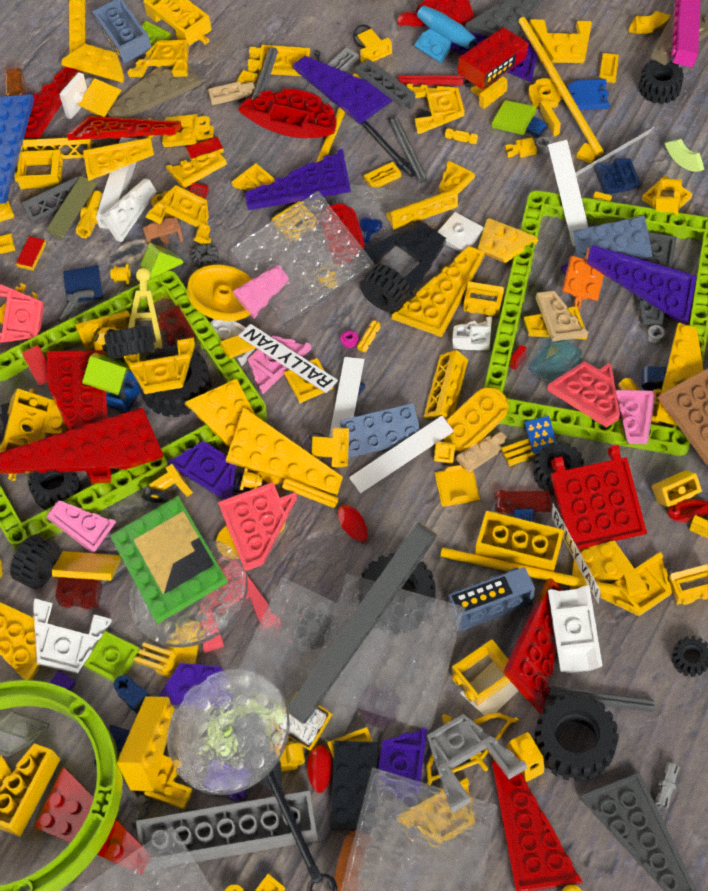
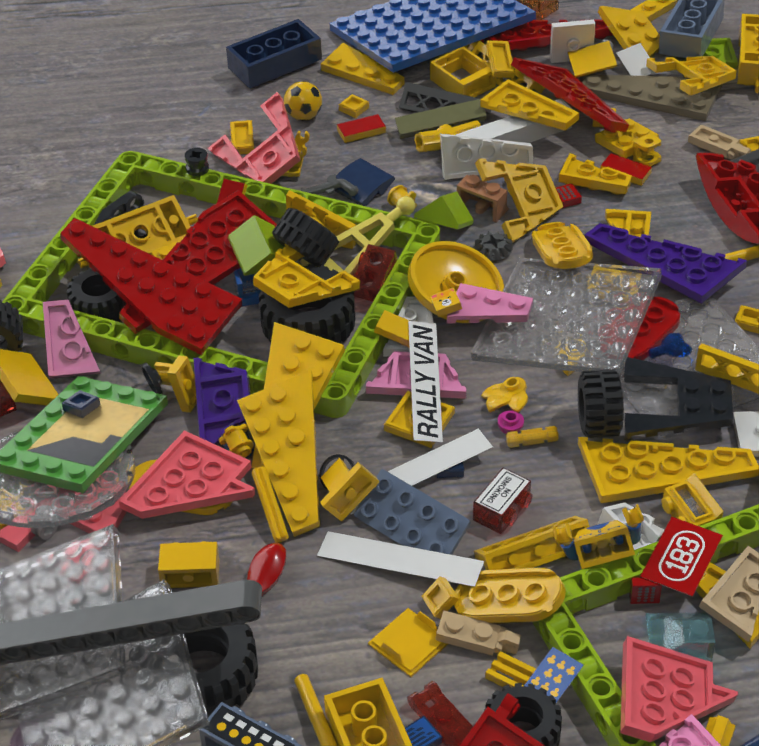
camera: 50 degrees right, 15 degrees down
none -> dark blue tile [62,390,100,418]
none -> yellow brick [158,541,220,588]
none -> yellow tile [430,287,462,317]
none -> brick [473,468,533,534]
none -> yellow plate [481,377,528,413]
none -> yellow tile [486,41,515,78]
none -> yellow tile [532,222,593,269]
none -> torso [553,504,644,569]
none -> white sticker [616,43,655,76]
none -> red sticker [640,517,723,596]

